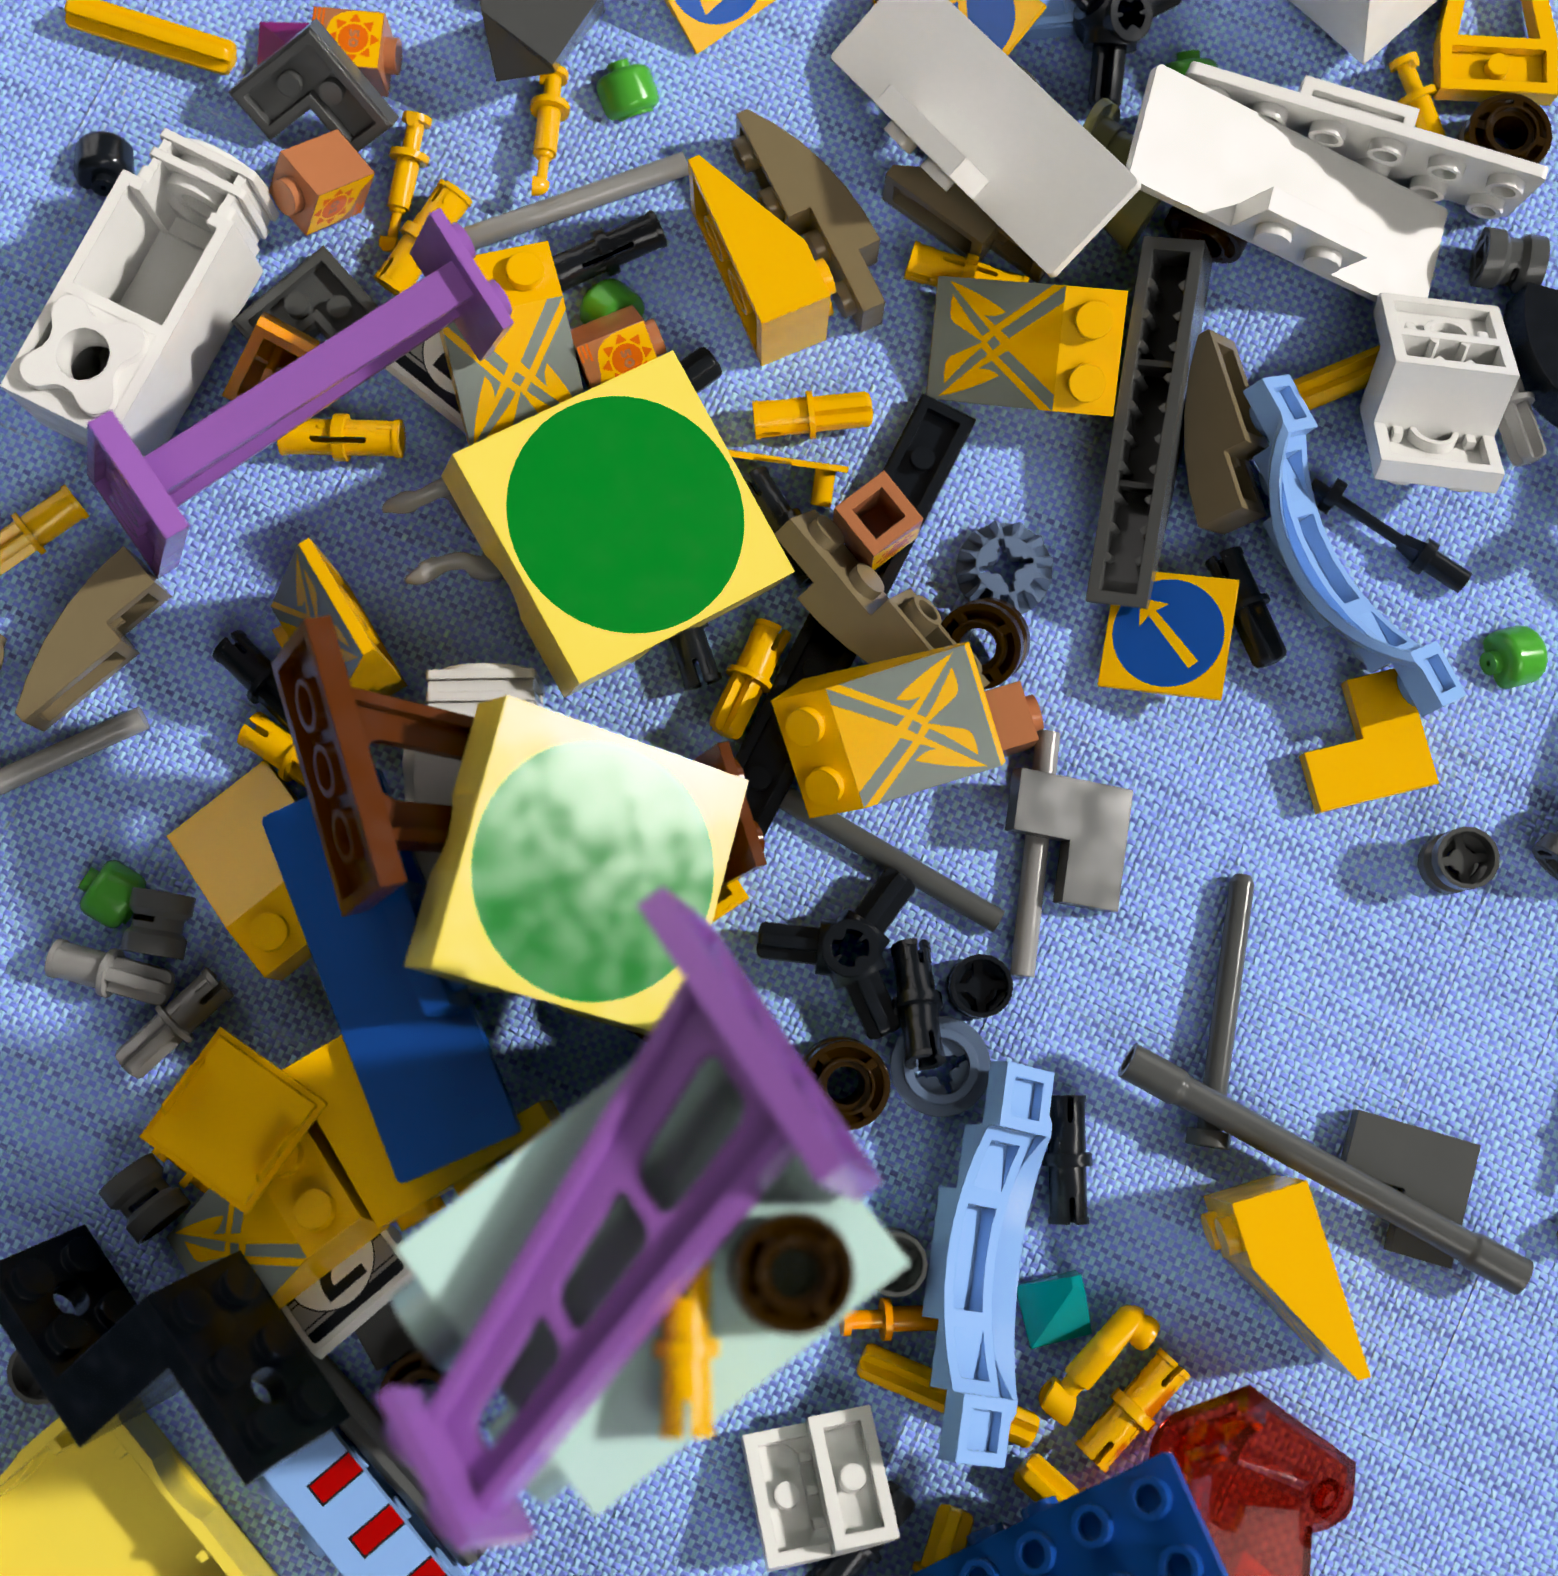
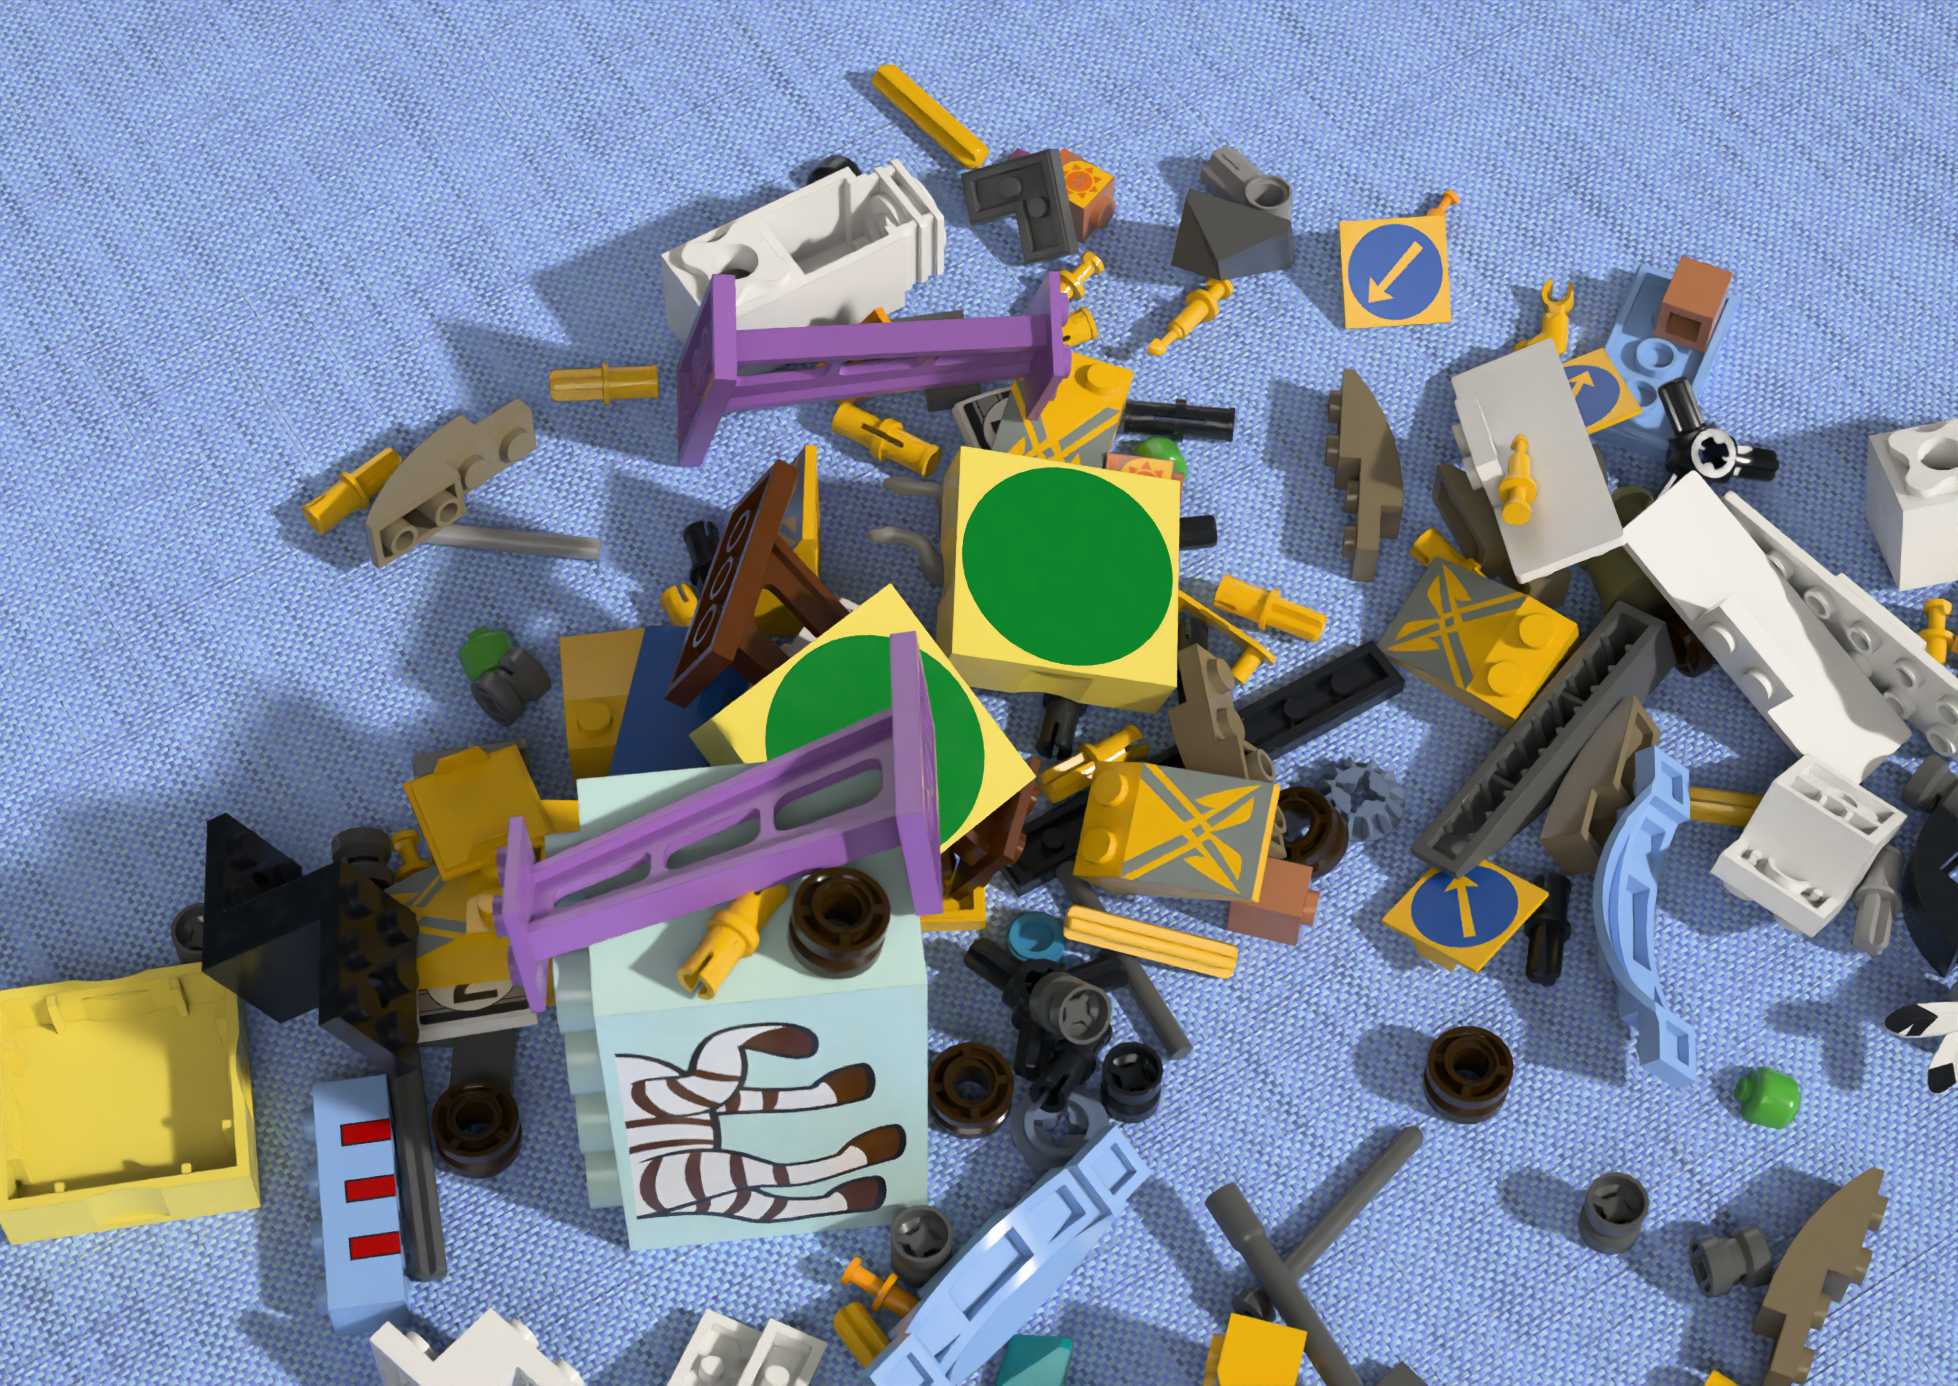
camera: 35 degrees right, 25 degrees down
dark tan slope [15,546,172,732] -> none
light grey axle [45,938,176,1006] -> none
nougat brick [269,129,375,236] -> none
light grey bar [463,152,689,249] -> none
bright green piece [596,58,659,122] -> none
yellow slope [688,155,836,367] -> none
nougat brick [832,470,923,570] -> none
tile [1005,768,1133,912] -> none
light grey bar [1010,730,1061,978] -> none
black pin [1042,1095,1093,1225] -> none
yellow tile [1299,668,1439,815] -> none
black piece [1311,478,1472,593] -> none
none -> dark azure tile [1006,911,1066,963]
none -> dark grey wheel [1029,972,1112,1045]
none -> yellow axle [1063,904,1238,979]
none -> dark brown wheel [1422,1026,1514,1124]
none -> yellow piece [1498,434,1537,525]

